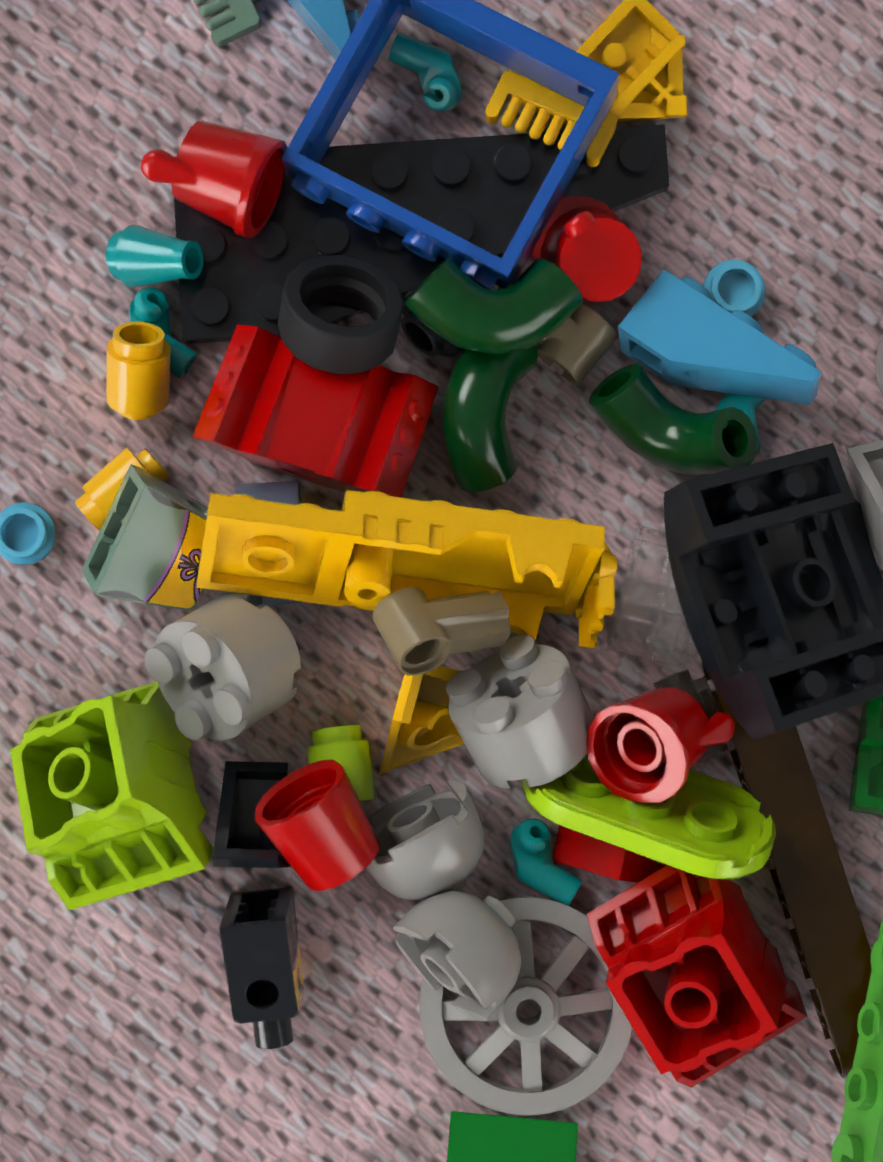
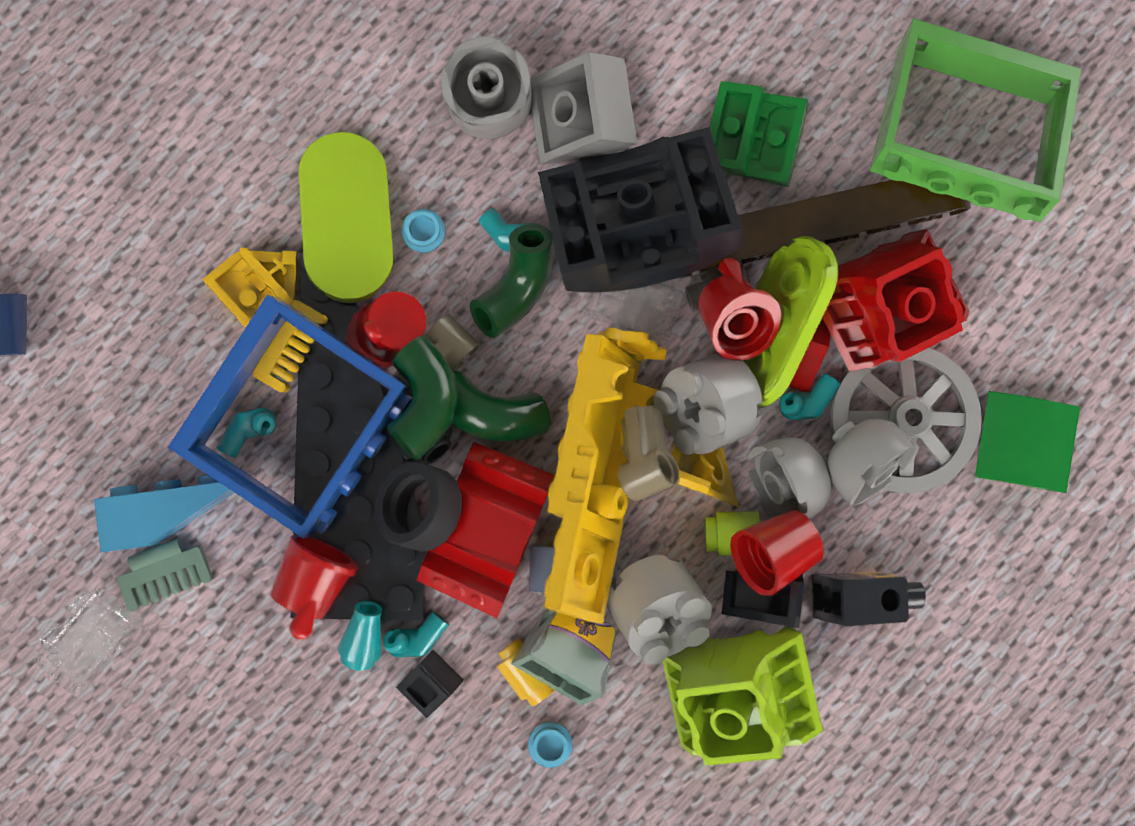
camera: 90 degrees left, 0 degrees up
yellow brick [106,322,171,420] -> none
dark azure slope [618,269,821,405] -> none
none -> lime tile [299,132,393,303]
none -> black slope [396,650,464,718]

